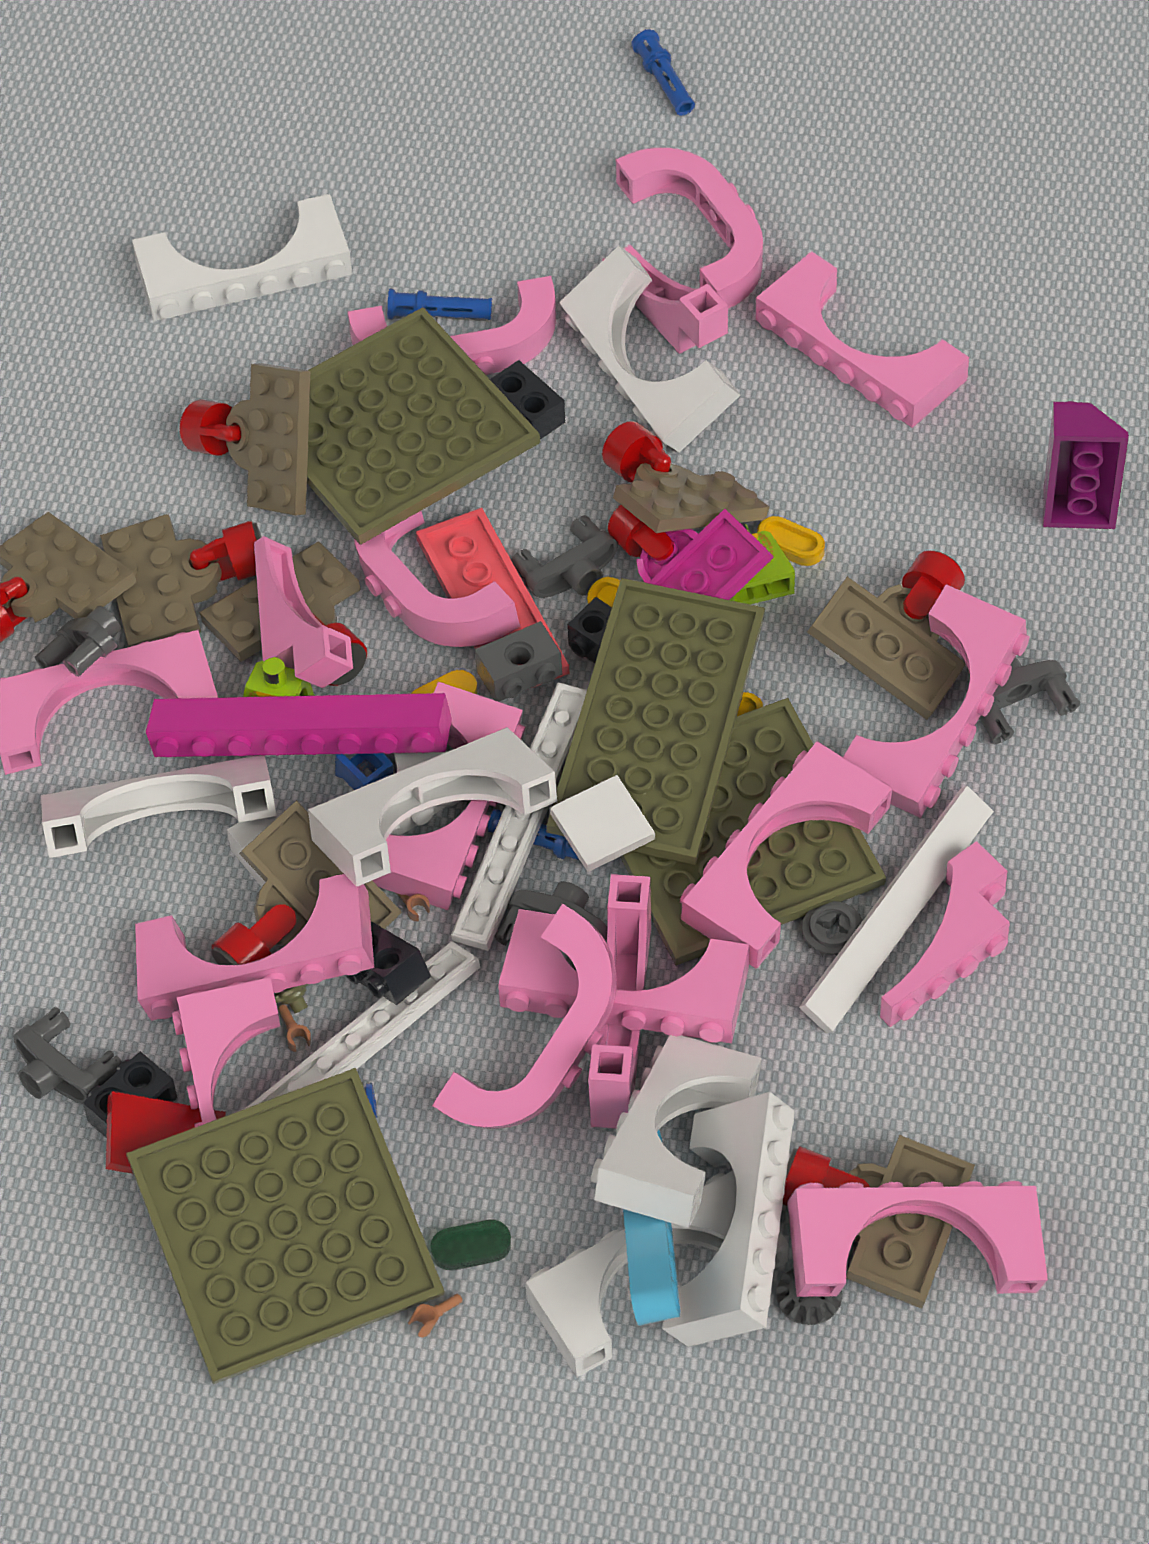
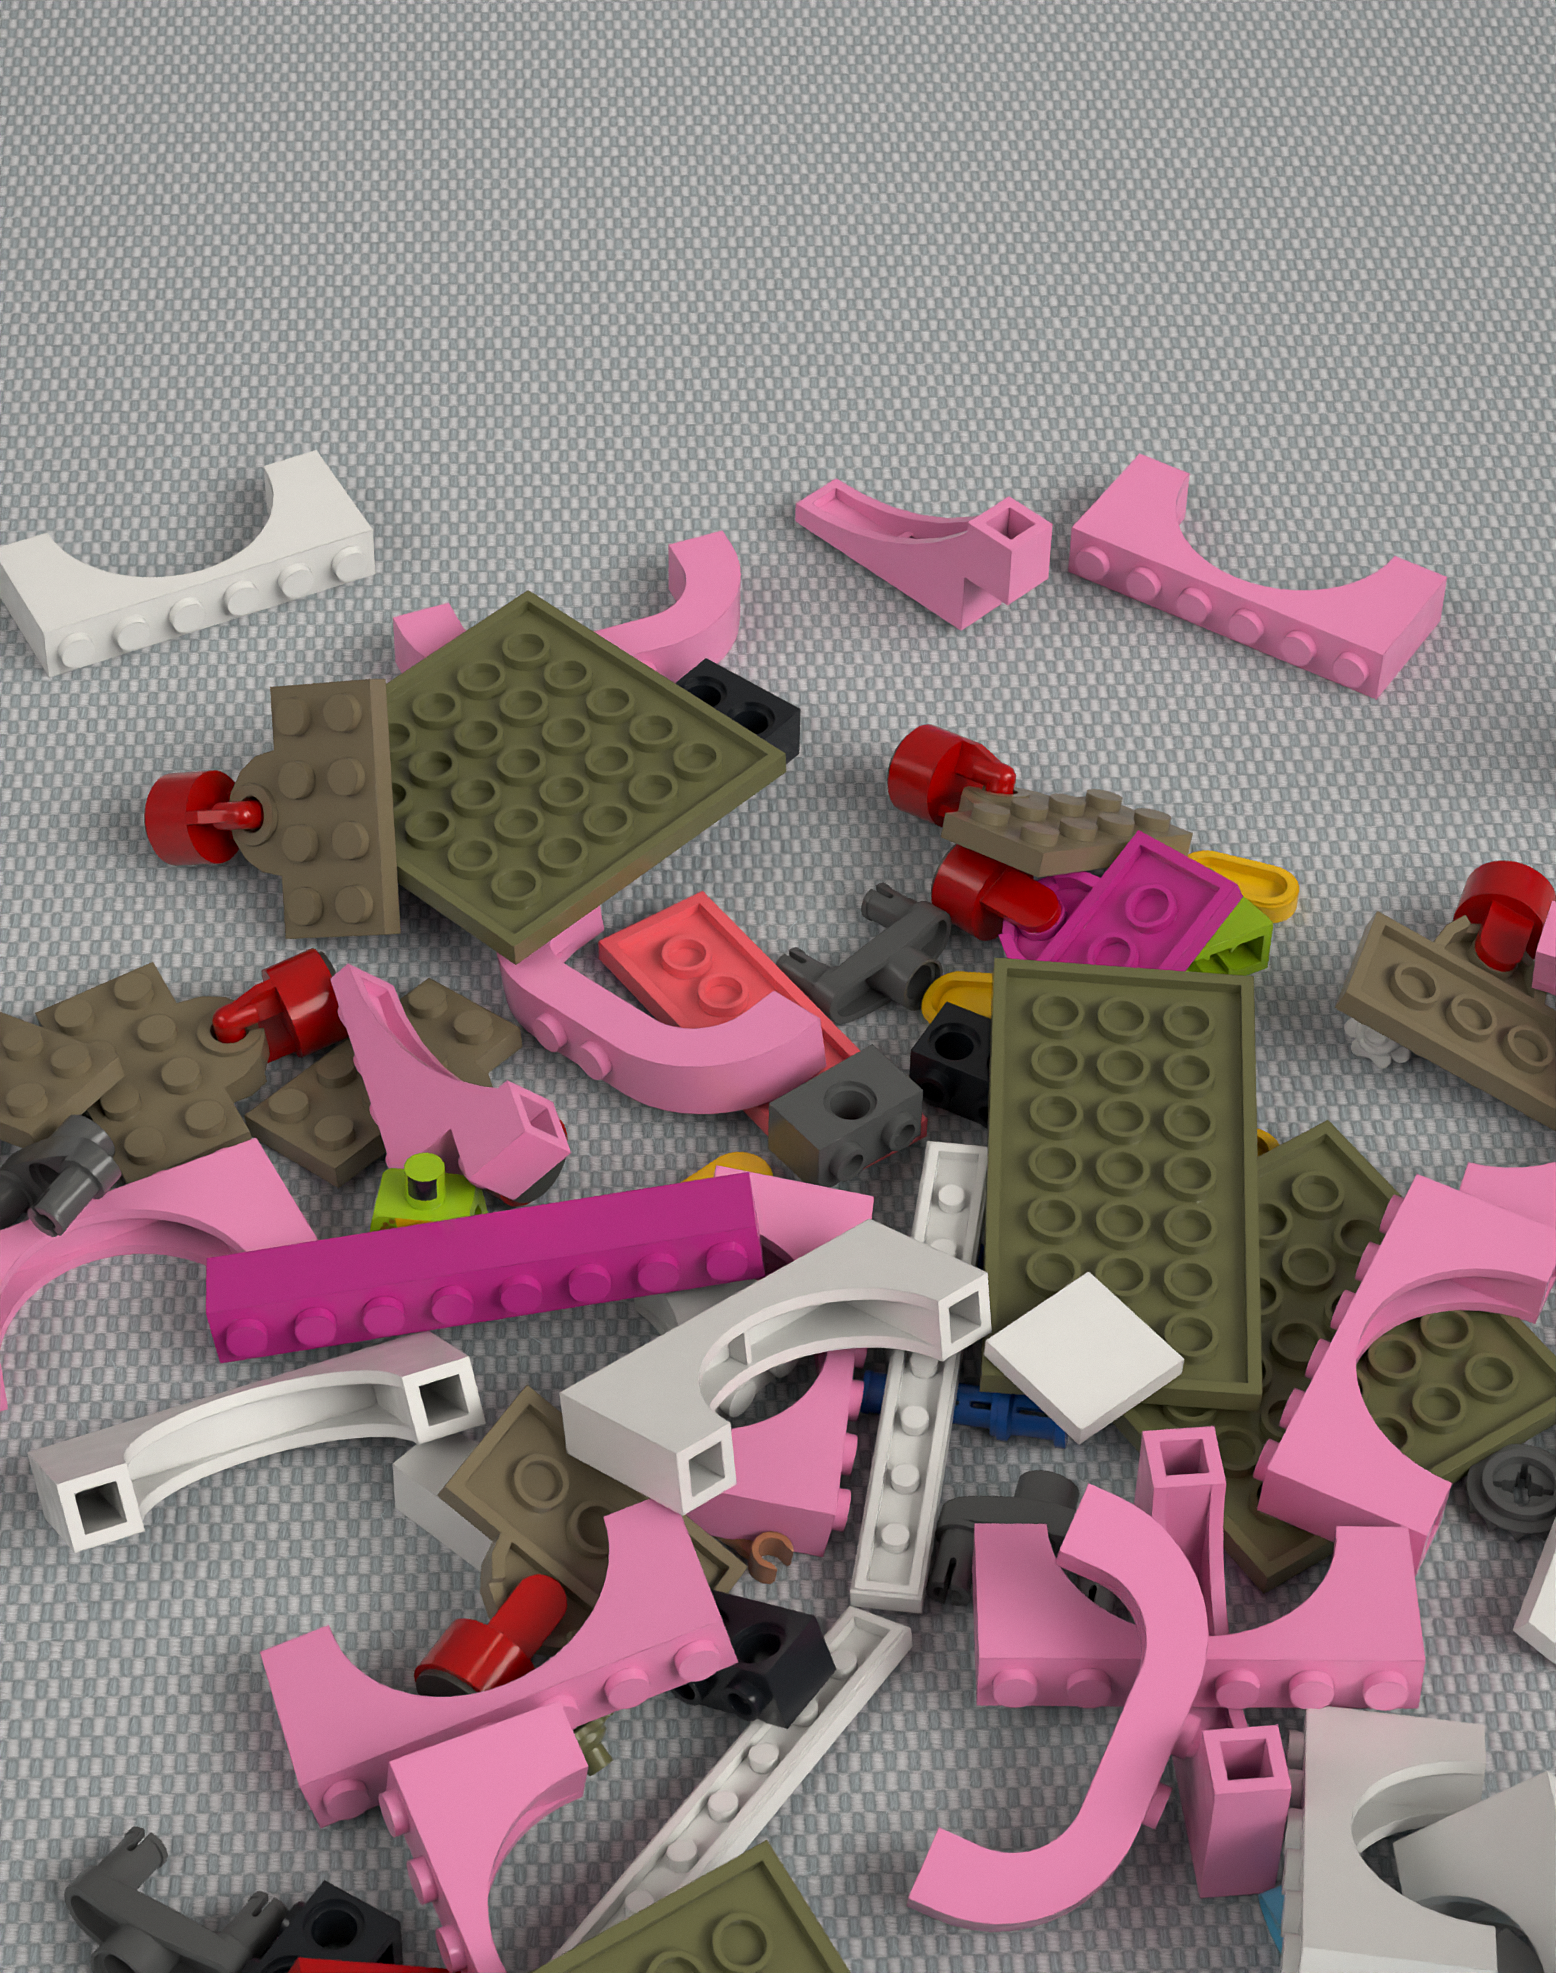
camera: 15 degrees left, 10 degrees down
nougat hand [278,1004,311,1052] -> none
blue window [335,753,393,790] -> none
blue pin [387,289,492,320] -> none
white arch [559,246,740,453] -> none
bright pink arch [616,148,763,309] -> none
blue pin [631,29,695,116] -> none

